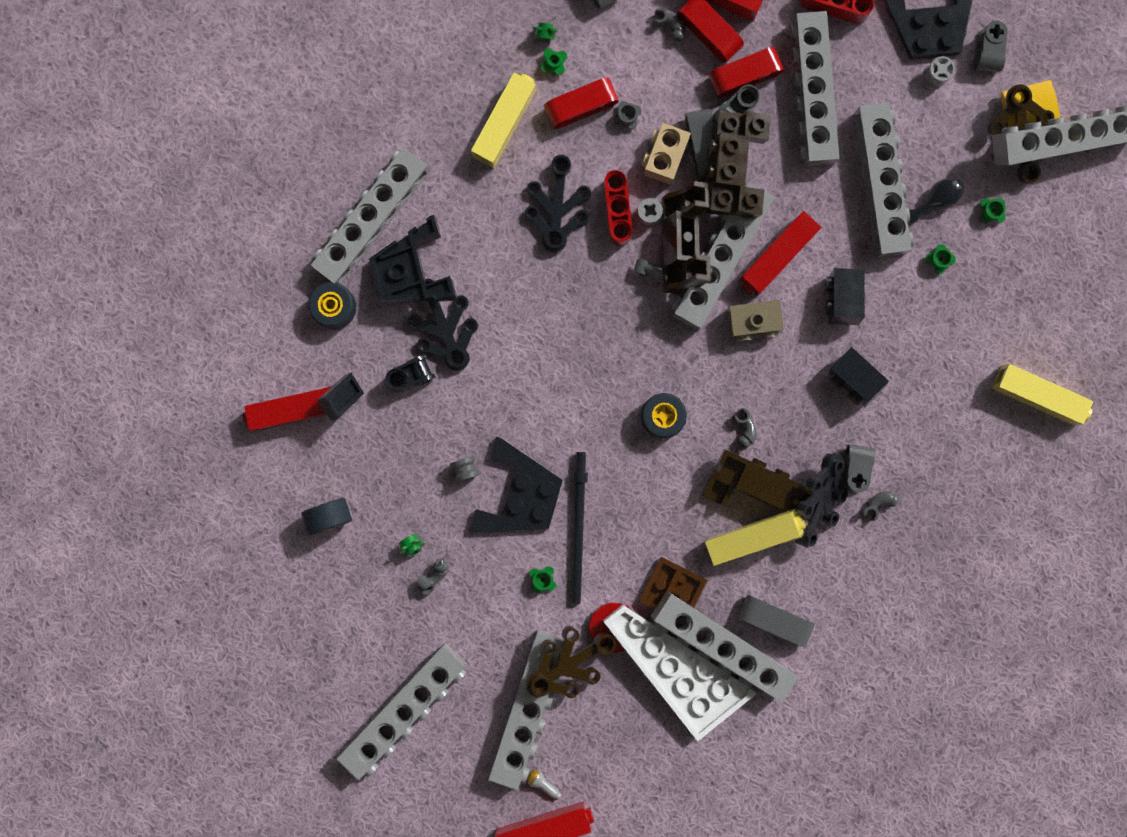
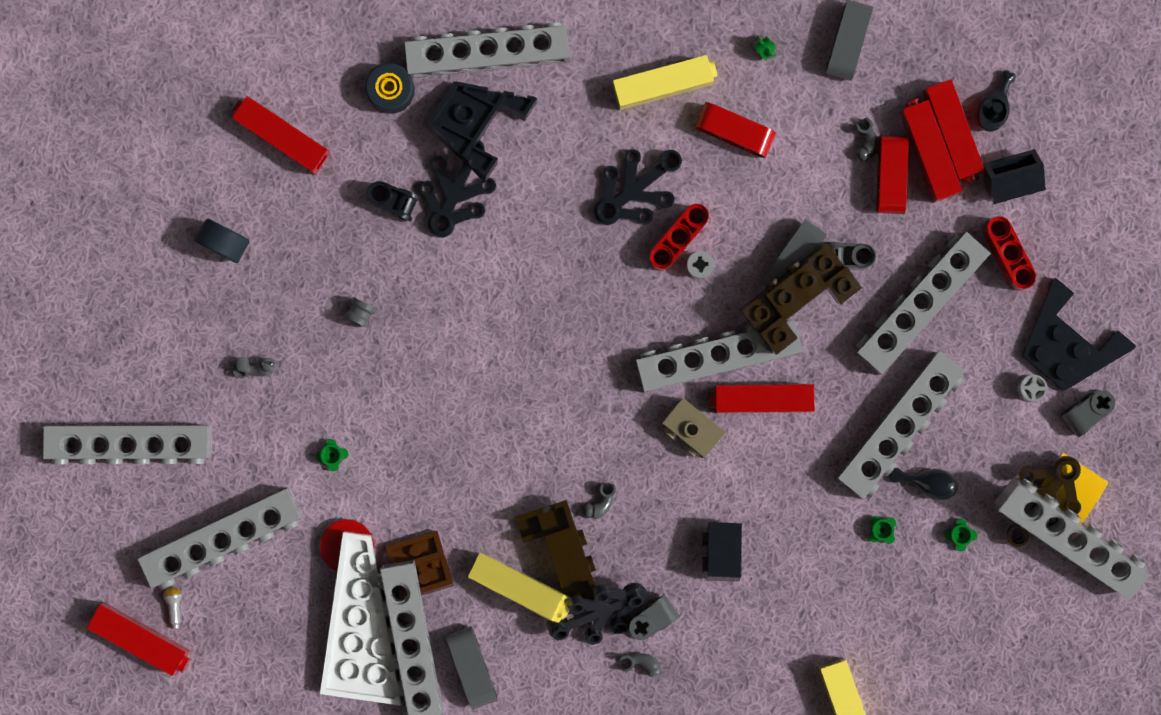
camera: 45 degrees right, 0 degrees up
black tile [318,372,364,421] -> none
green plate [399,534,425,557] -> none
black wing [470,437,563,532] -> none
dark brown plant [526,626,616,698] -> none
green plate [541,48,568,75] -> none
black bar [571,452,588,604] -> none
dark grey plate [614,101,642,129] -> none
dark grey arm [634,259,663,281] -> none
black wheel [640,393,687,439] -> none
tan brick [642,123,691,185] -> none
dark brown bracket [662,181,712,294] -> none
red beam [708,47,784,99] -> none
black brick [825,268,865,325] -> none

